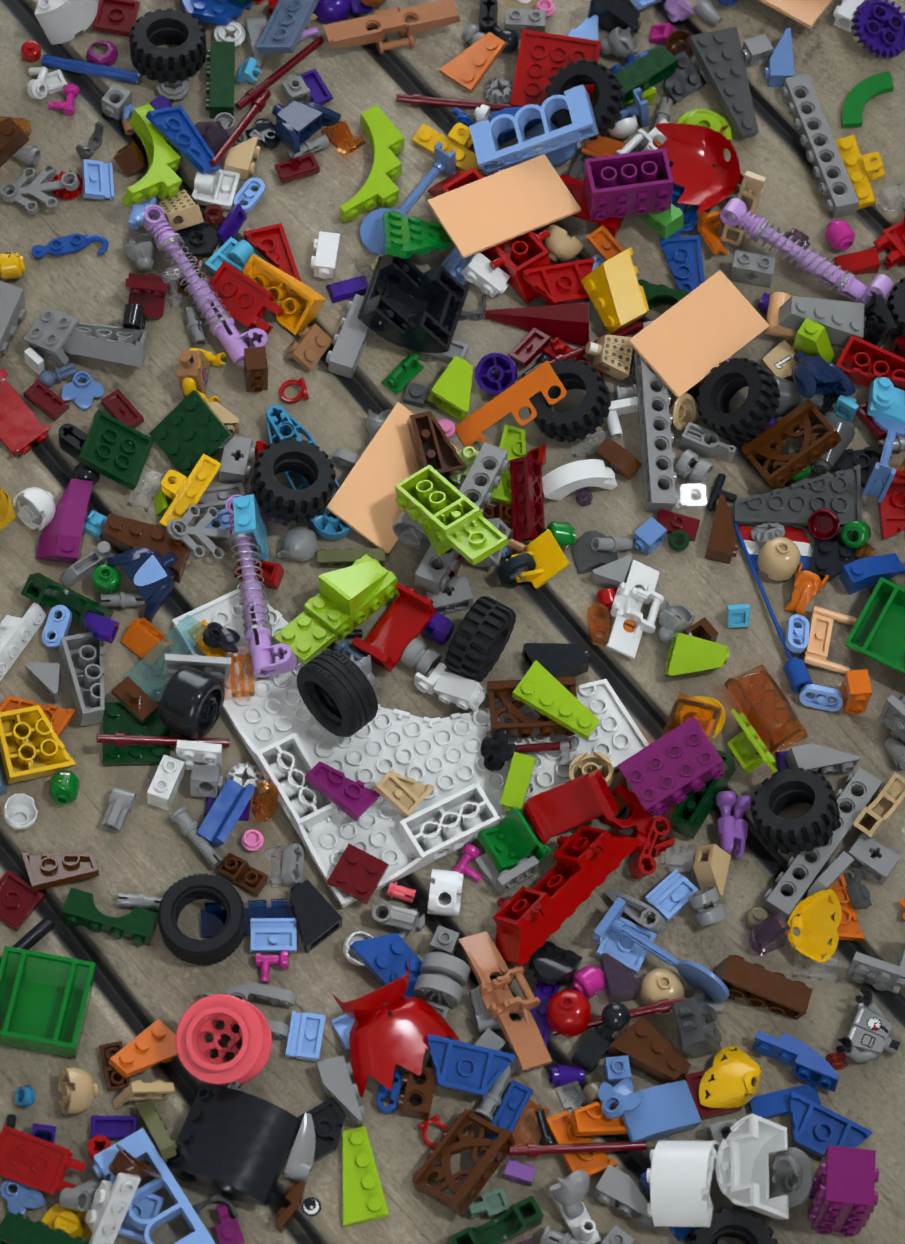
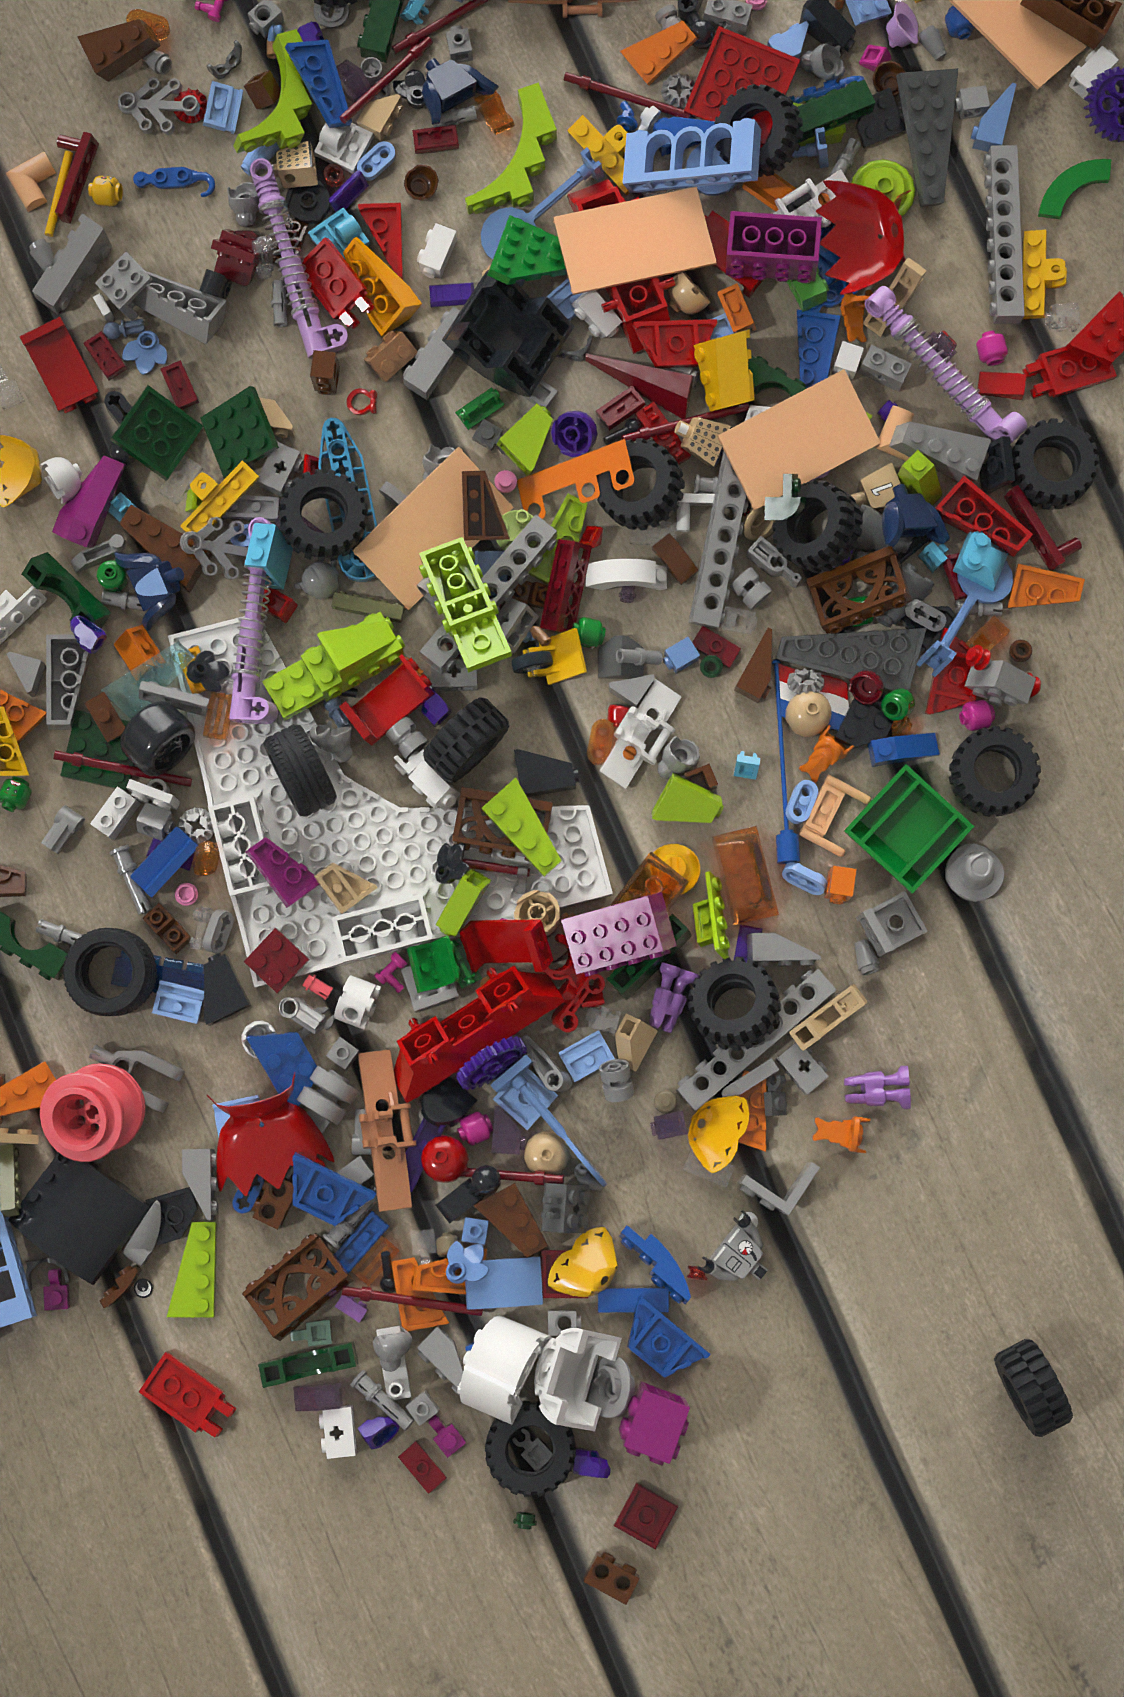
camera: 20 degrees right, 20 degrees up
light blue plate [42,605,72,649] -> none
torso [177,348,227,403] -> none
dark pink piece [256,951,289,983] -> none
light blue plate [285,1011,326,1062] -> none
dark purple tile [297,69,333,105] -> none
red piece [417,1115,449,1148] -> none
dark purple cone [549,1064,584,1087] -> none
dark grey plate [568,153,591,181] -> none
white hair [608,115,638,139] -> none
black piece [706,473,737,511] -> none
reddish brown wedge [712,955,813,1020] -> none
none -> reddish brown hair [404,164,439,201]
none -> dark purple gear [456,1036,527,1090]
none -> brick [765,474,807,520]
none -> white brick [832,341,864,380]
none -> light grey beam [905,599,946,632]

